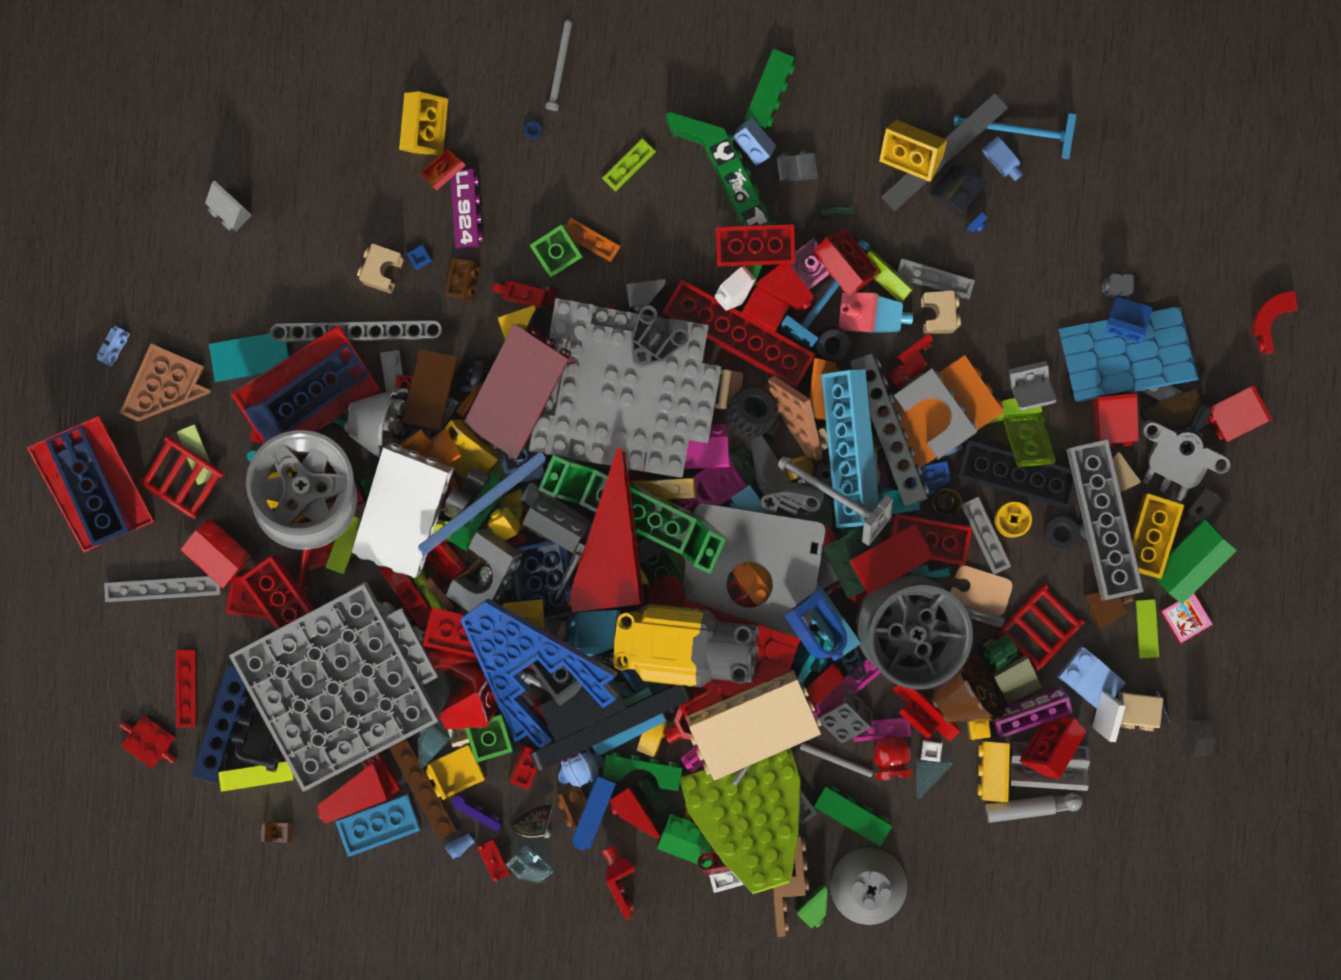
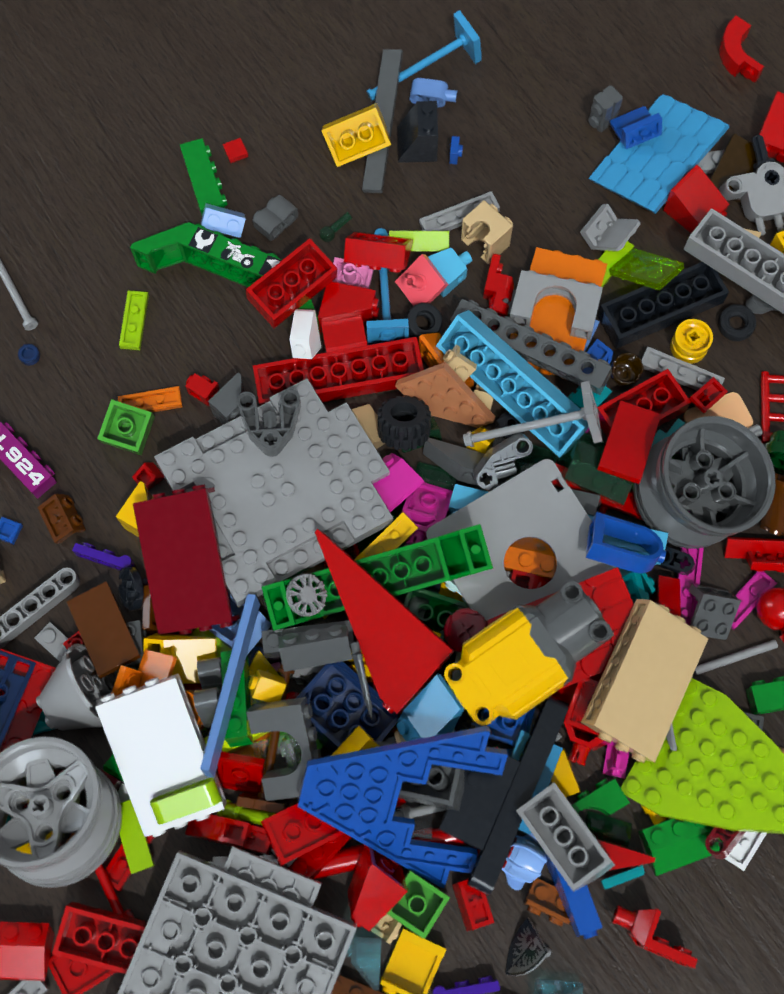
camera: 45 degrees left, 15 degrees down
red hinge [493,281,547,310] -> none
none -> dark purple plate [72,542,135,571]
none -> beam [149,778,222,825]
none -> red brick [185,373,220,406]
none -> red tile [222,138,248,164]
none -> light grey wheel [286,574,327,617]
none -> tan bracket [443,345,477,382]
none -> light grey slope [516,782,615,892]
none -> teal tile [600,865,645,889]
none -> red slope [689,377,728,414]

